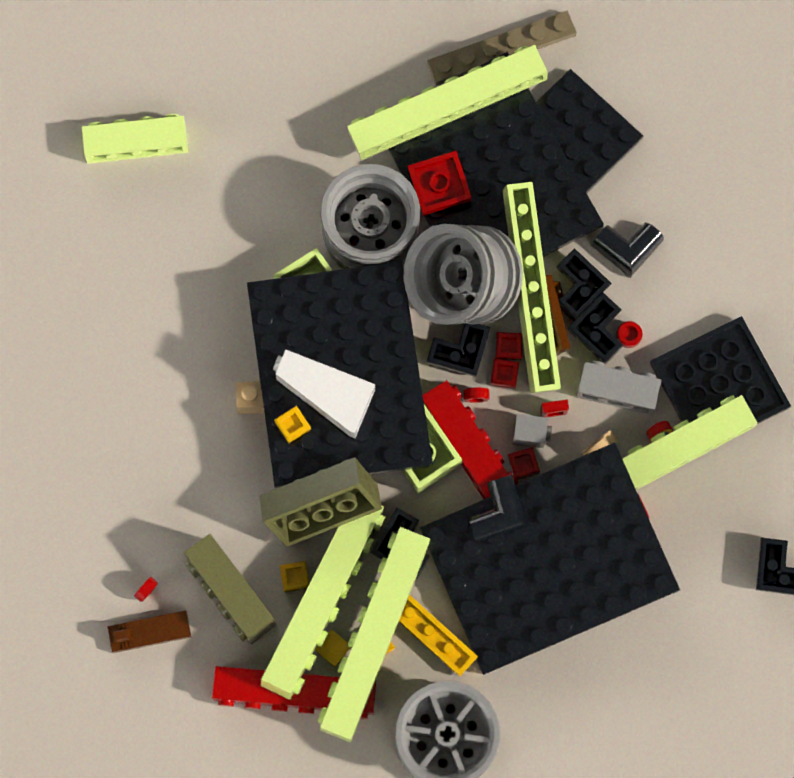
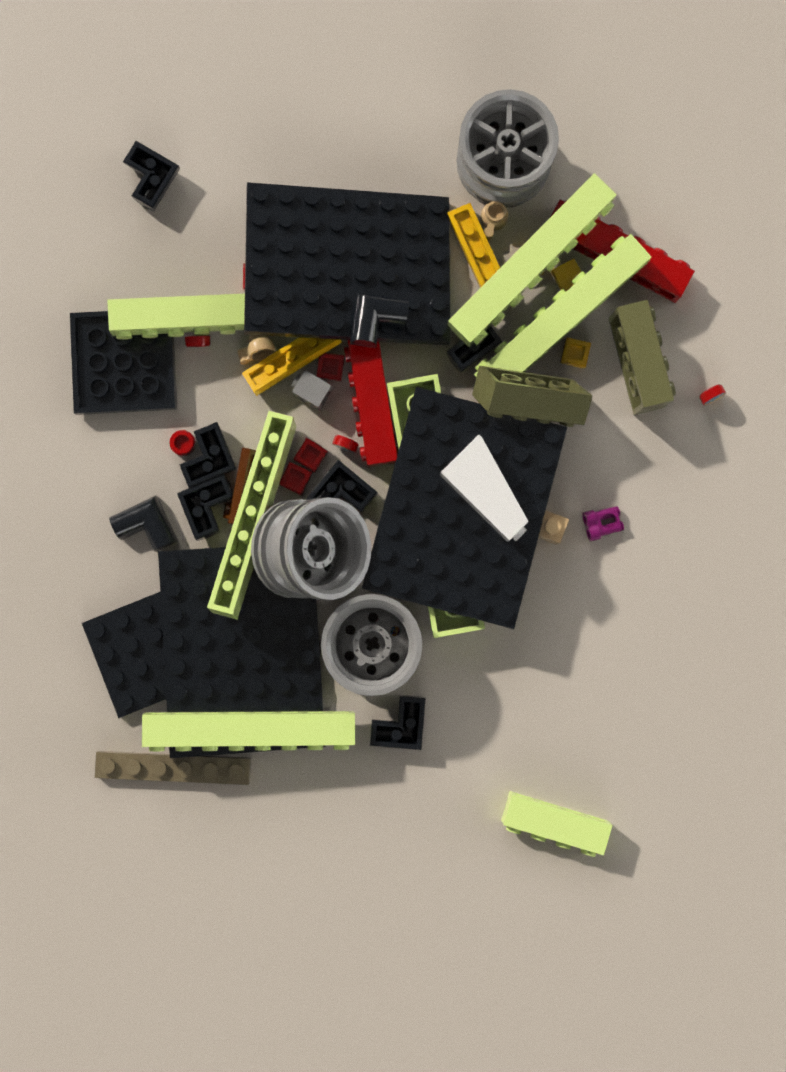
camera: 150 degrees left, 10 degrees up
reddish brown hinge [107,610,192,654] -> none
yellow tile [274,406,311,443] -> none
red plate [407,151,472,216] -> none
red tile [540,399,569,418] -> none
light grey brick [576,360,661,415] -> none
none -> yellow plate [242,337,342,396]
none -> black brick [370,695,426,750]
none -> tan piece [480,201,508,241]
none -> magenta piece [582,506,624,542]

